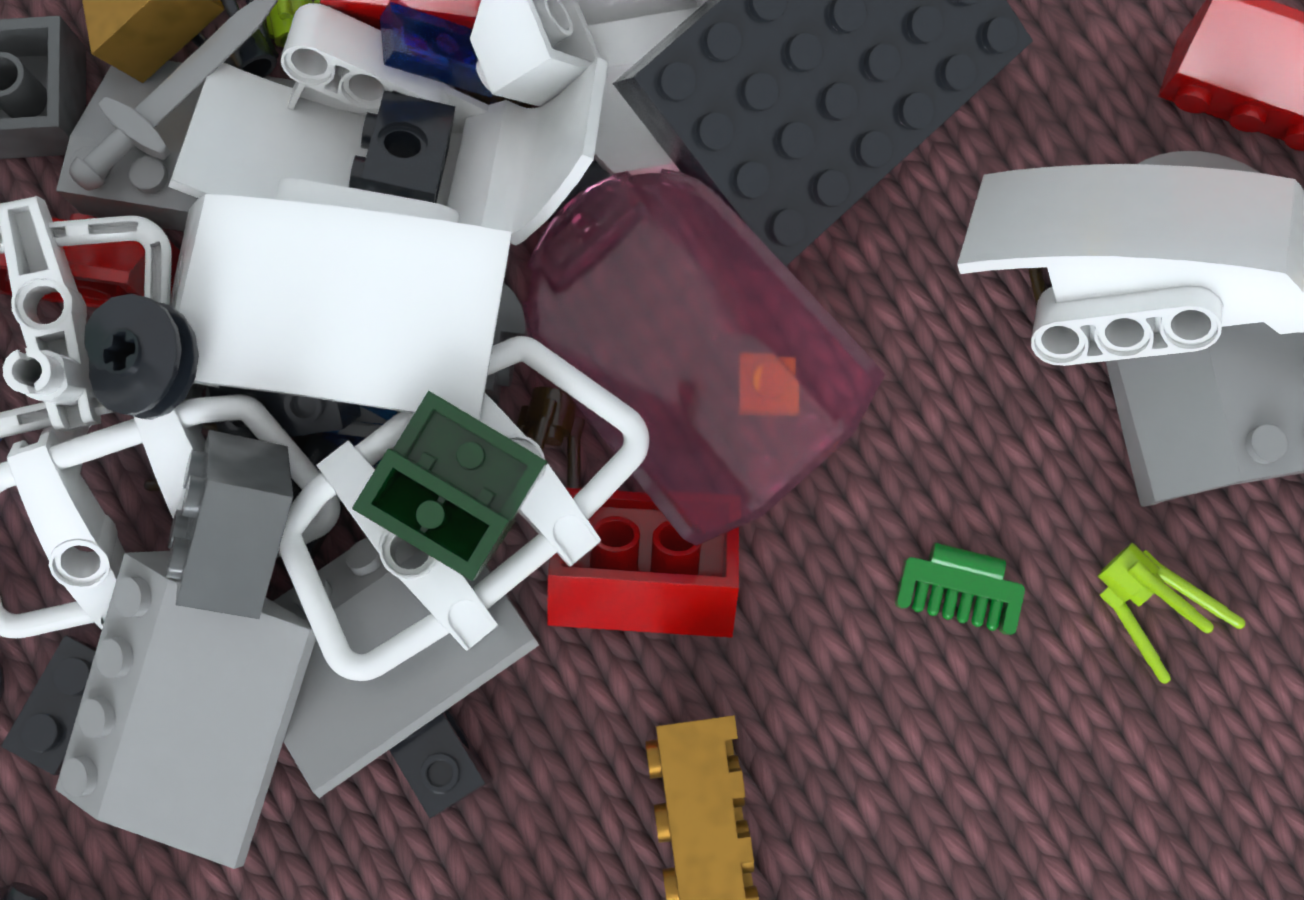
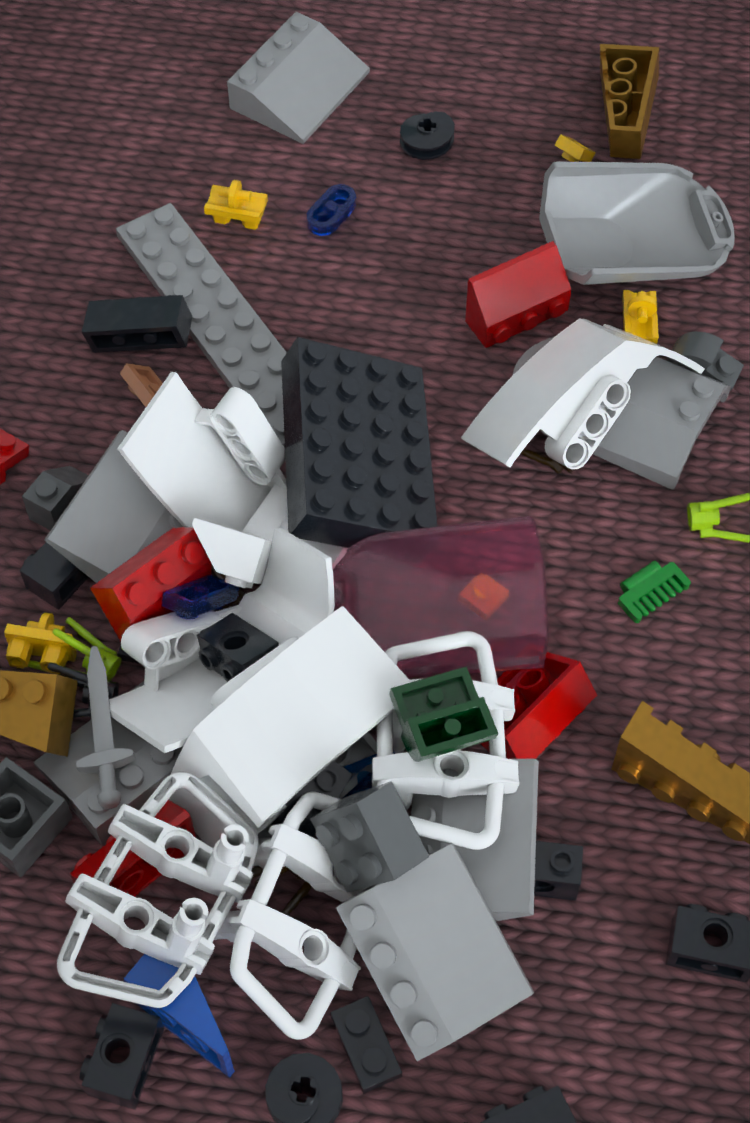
camera: 50 degrees left, 20 degrees down
black piece [84,294,199,420] -> none

